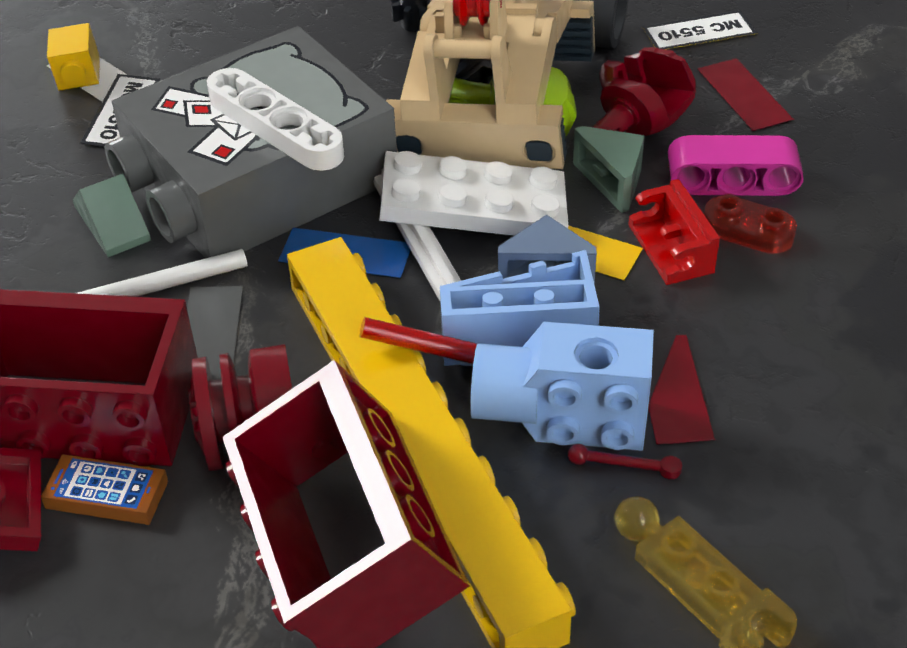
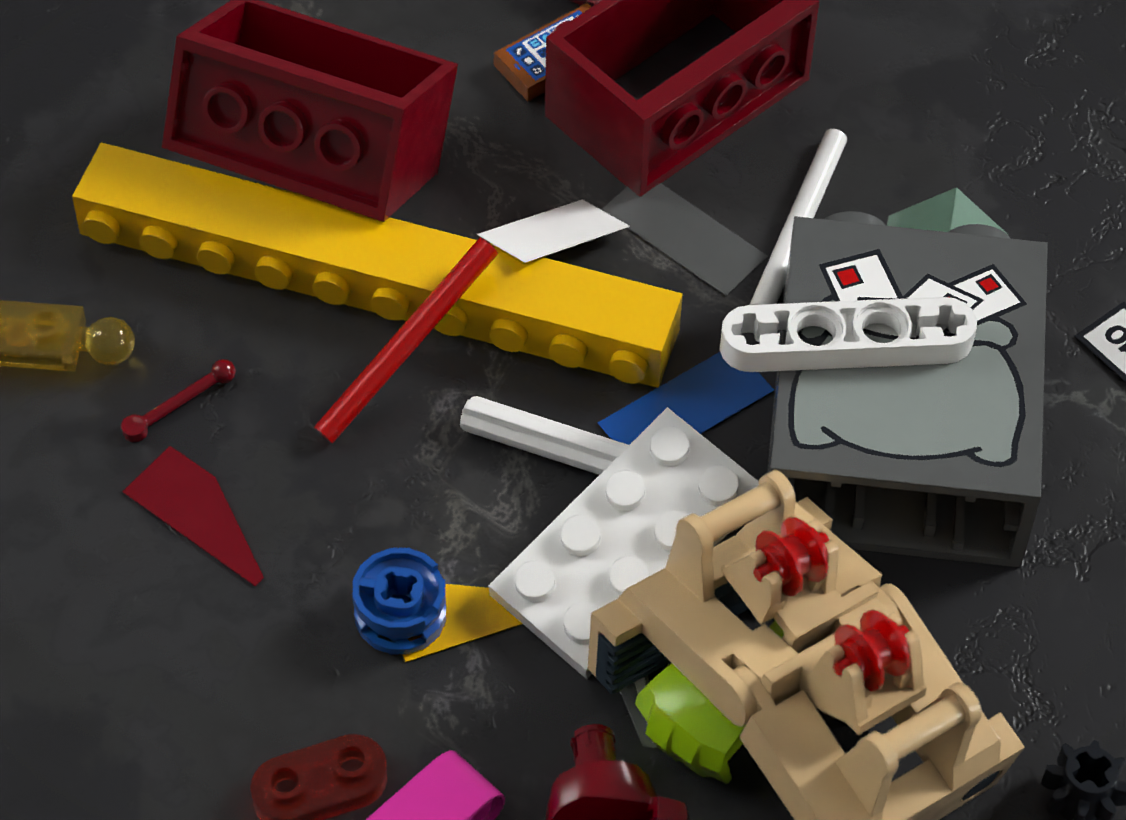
camera: 130 degrees right, 10 degrees up
dark red wheel [188,344,292,471] -> none
light blue wedge [440,250,599,366] -> none
light blue brick [470,322,654,451] -> none
sand blue slope [498,215,597,284] -> none
sand green slope [573,126,644,213] -> none
red hinge [628,179,720,285] -> none
none -> blue wheel [352,548,446,654]
none -> white sticker [477,199,630,263]

